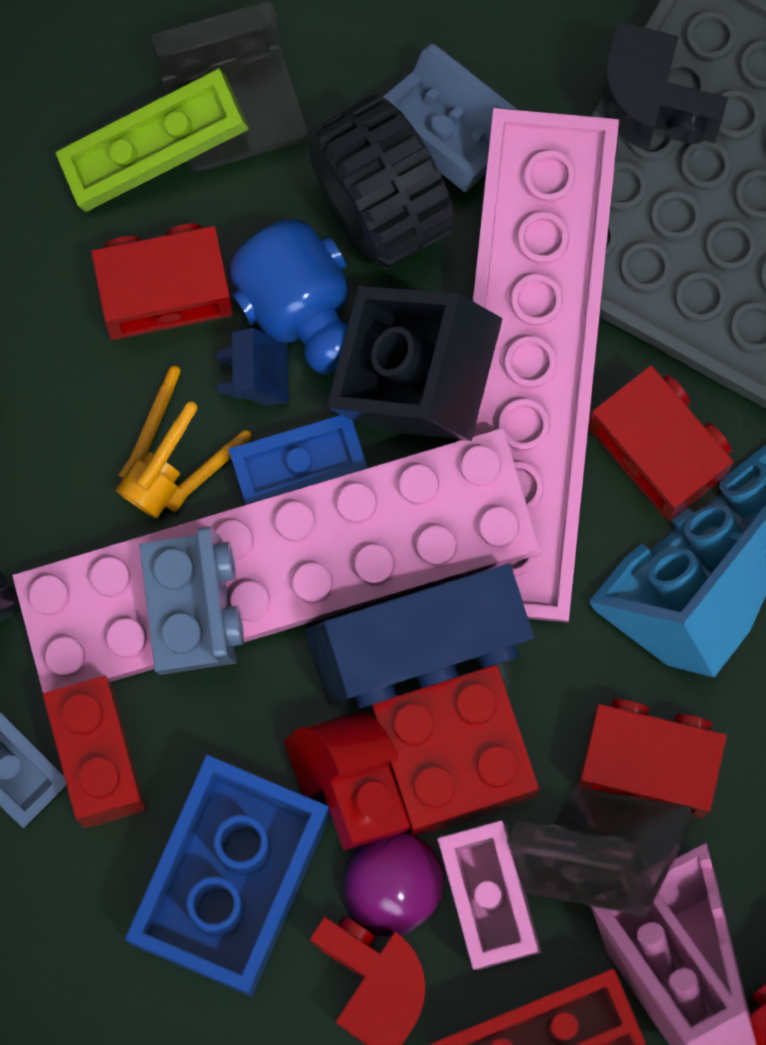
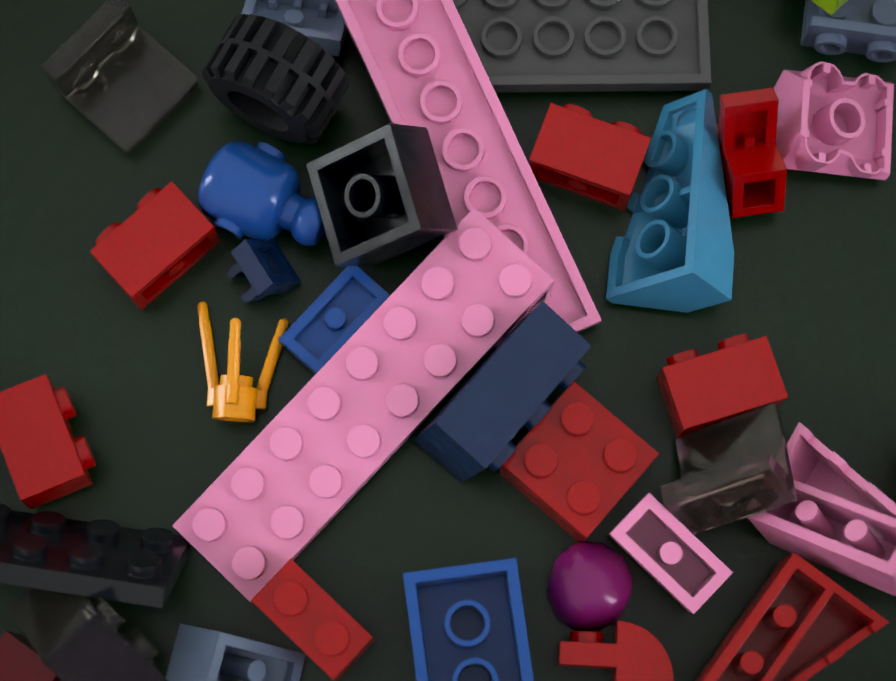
camera: 30 degrees left, 0 degrees up
lime plate [55,69,249,212] -> none
sand blue bracket [139,526,244,675] -> none
red brick [284,712,411,850] -> none

